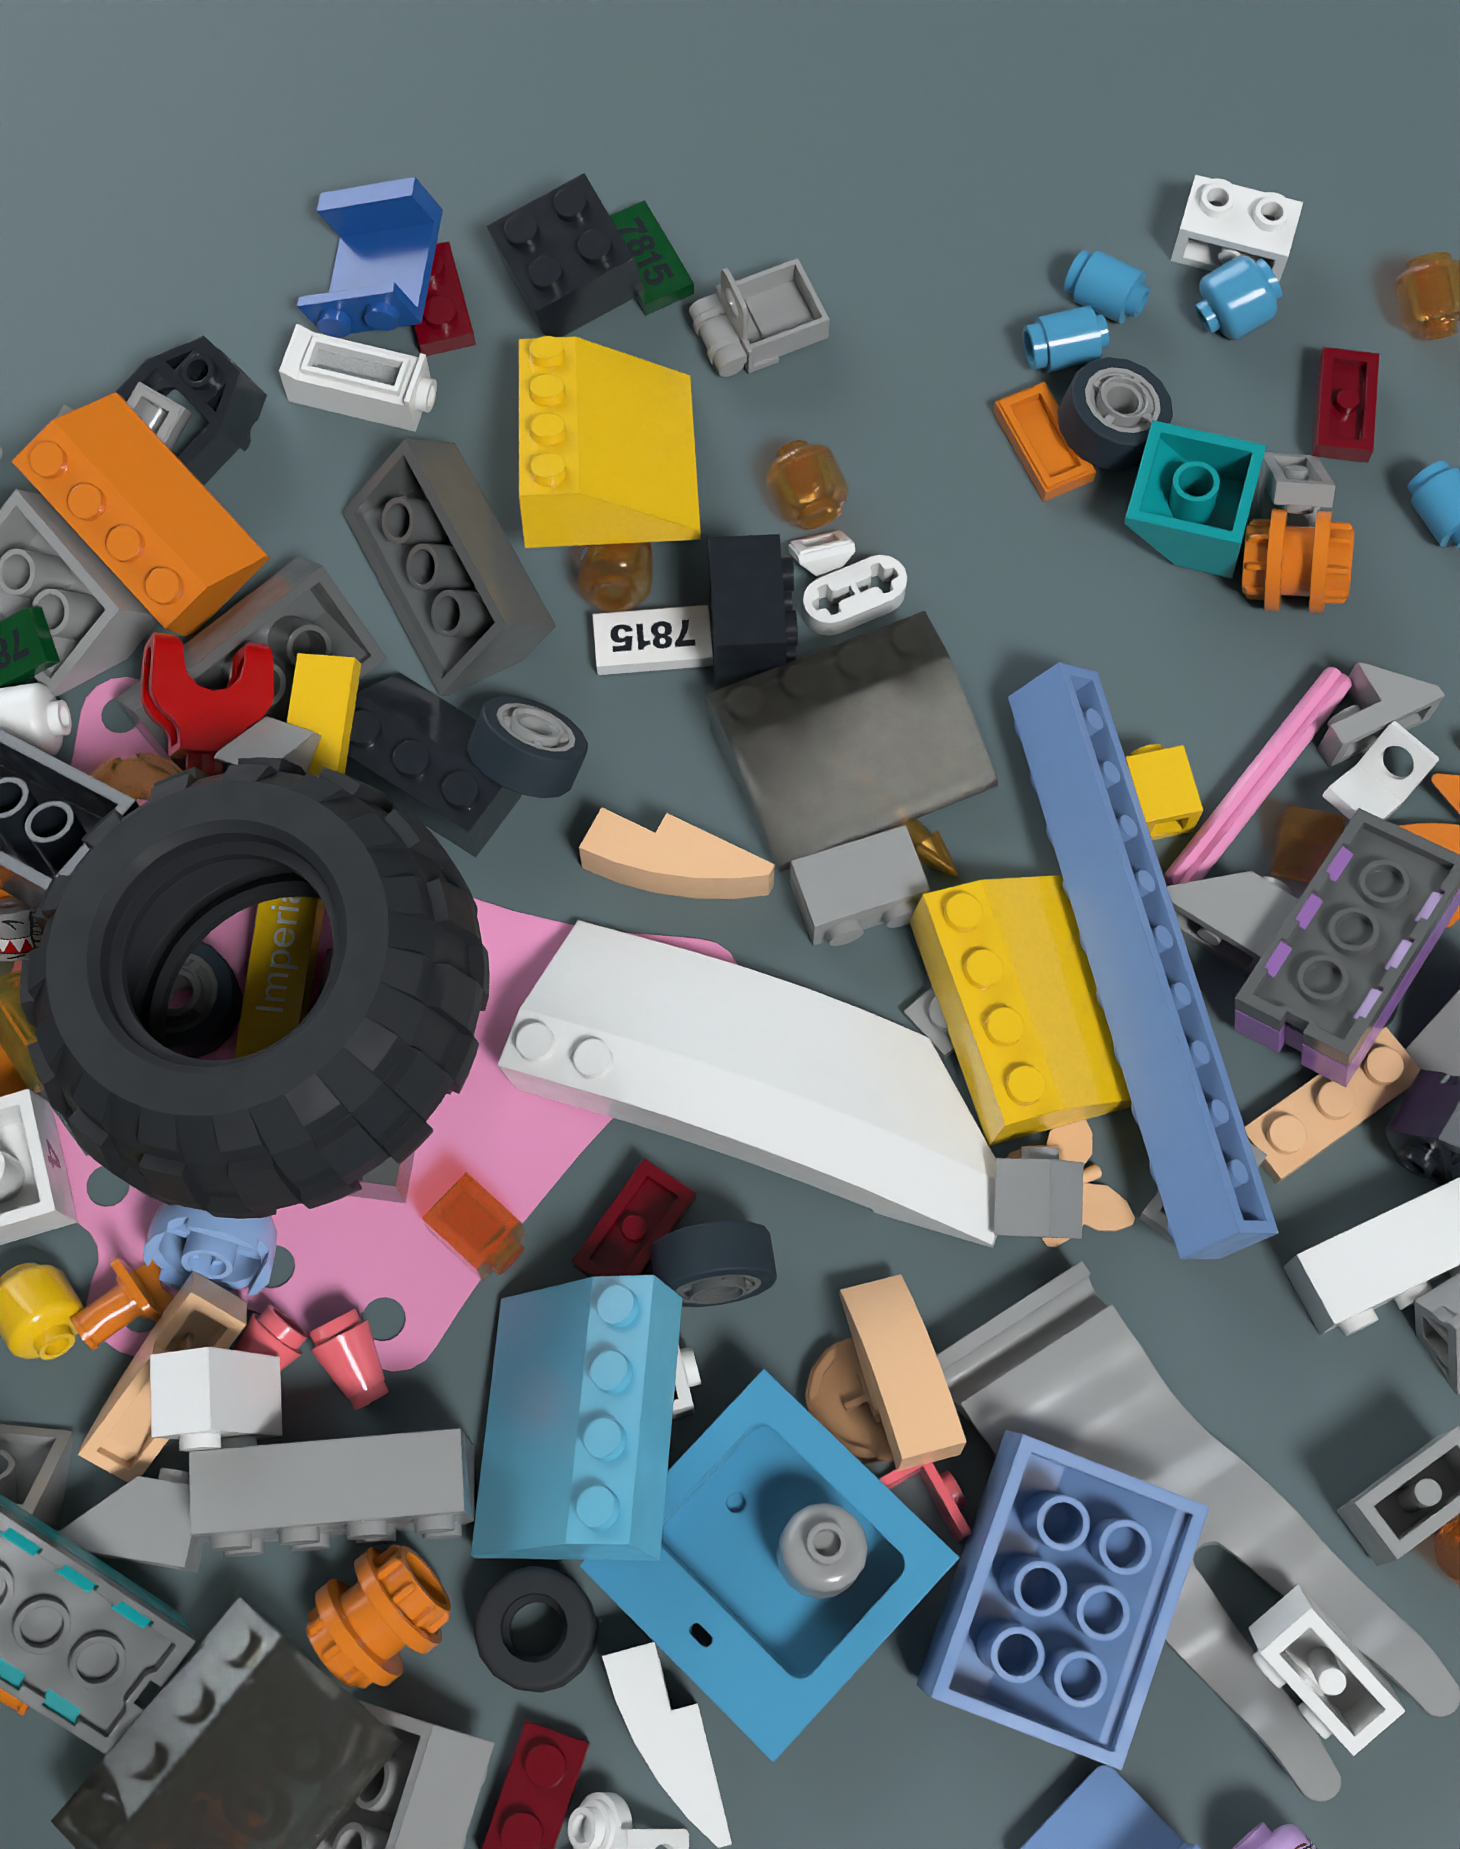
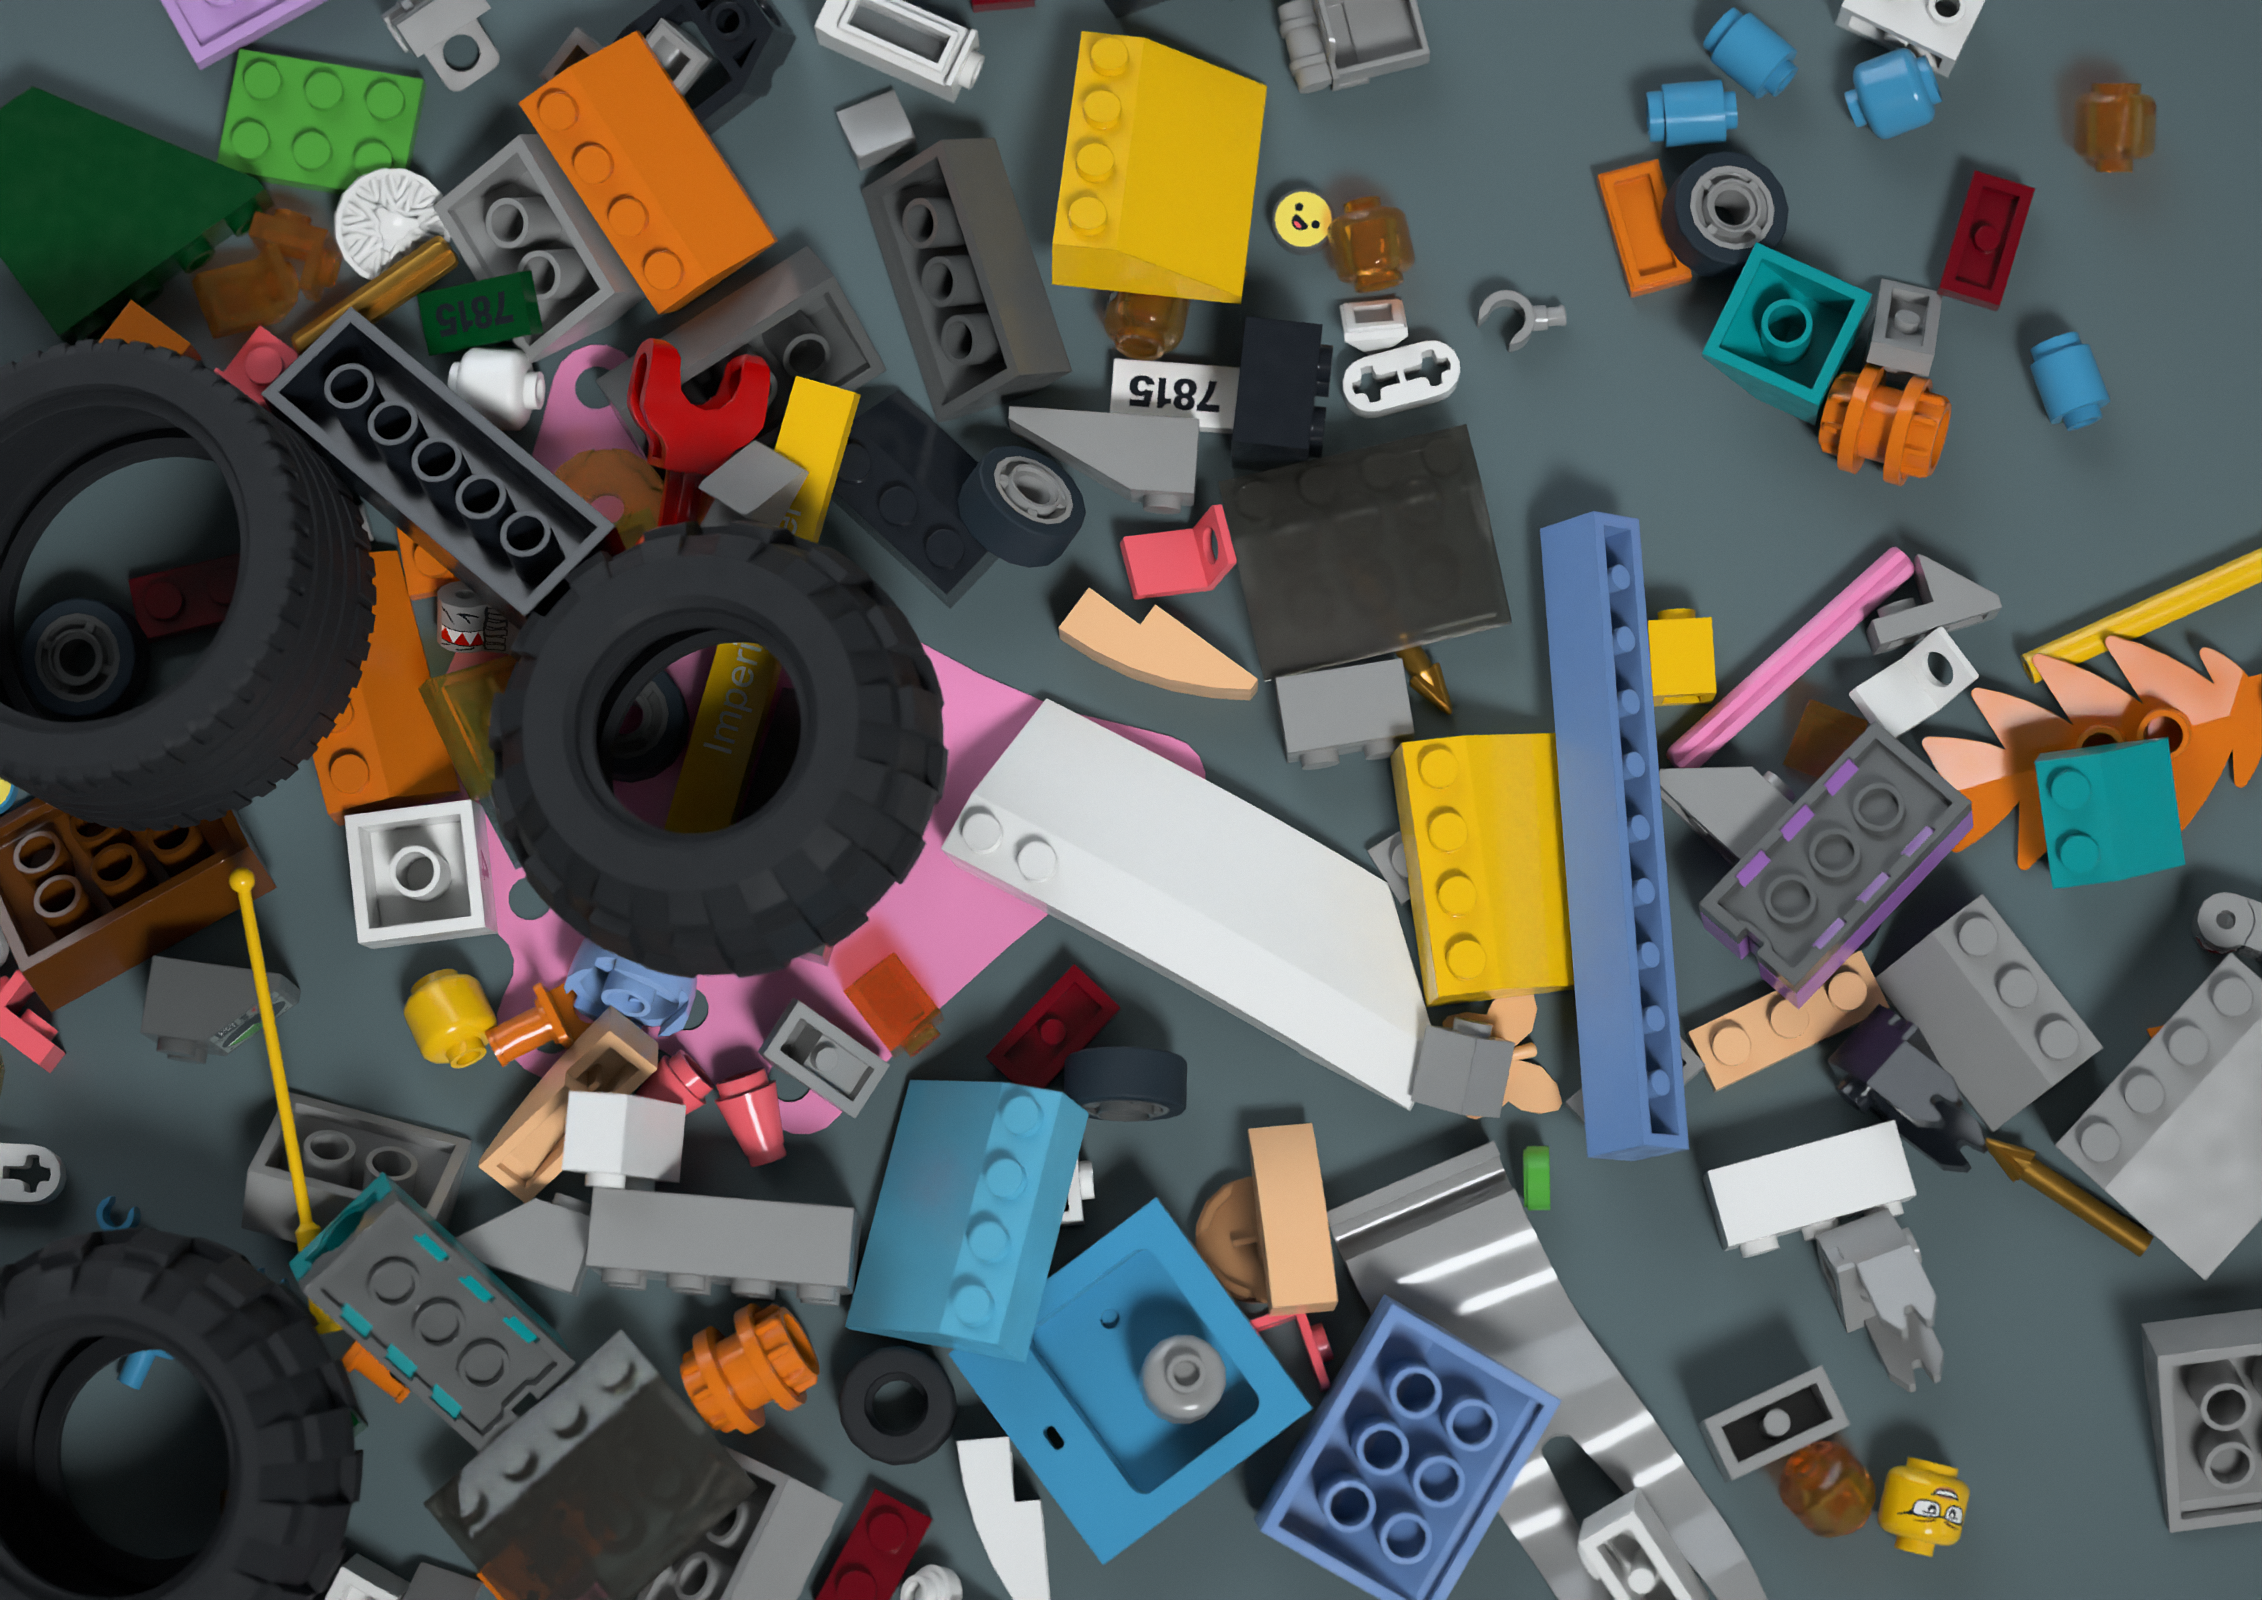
camera: 15 degrees right, 10 degrees up
none -> light grey slope [758,998,890,1119]
none -> light grey slope [836,90,918,171]
none -> light grey slope [1008,406,1200,514]
none -> coral bracket [1119,504,1237,600]
none -> light yellow tile [1272,189,1335,255]
none -> light grey piece [1477,290,1567,352]
none -> bright green tile [1523,1146,1550,1211]

